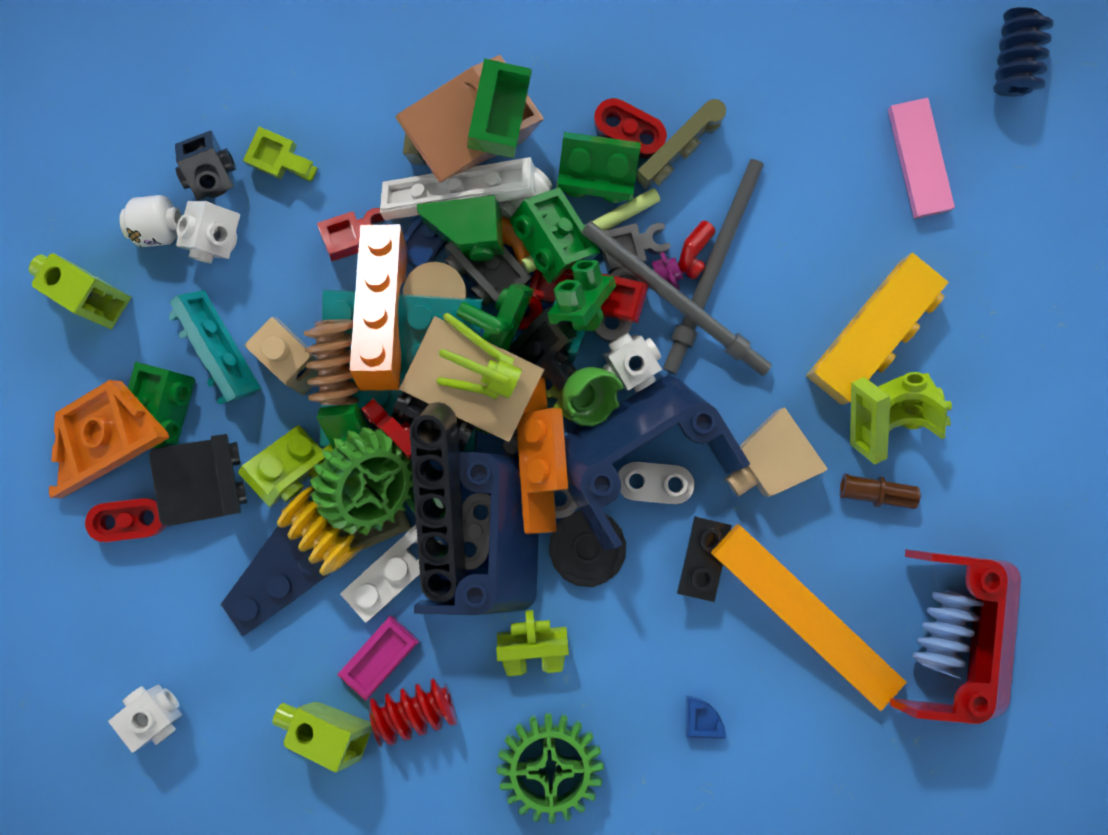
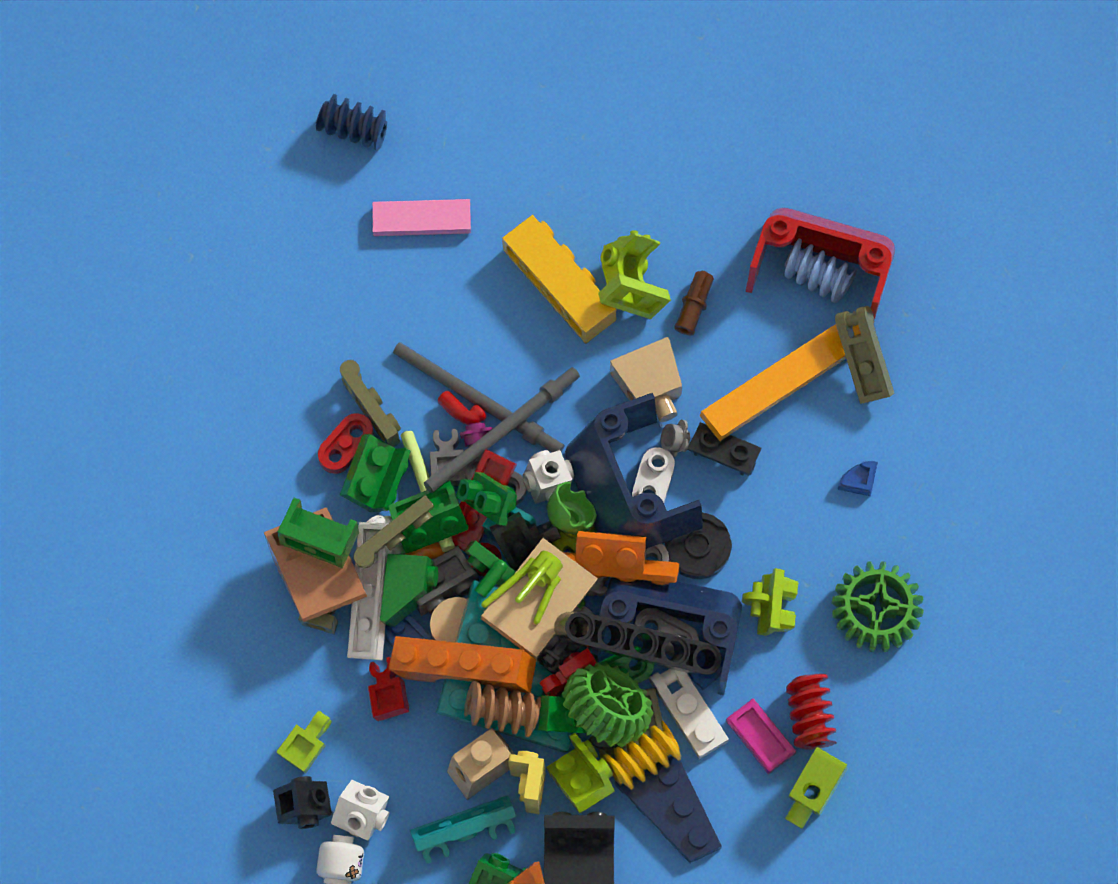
camera: 75 degrees left, 15 degrees down
none -> olive plate [354,495,434,569]
none -> light yellow bracket [508,751,546,814]
none -> light grey plate [661,420,690,457]
none -> olive plate [835,306,895,404]

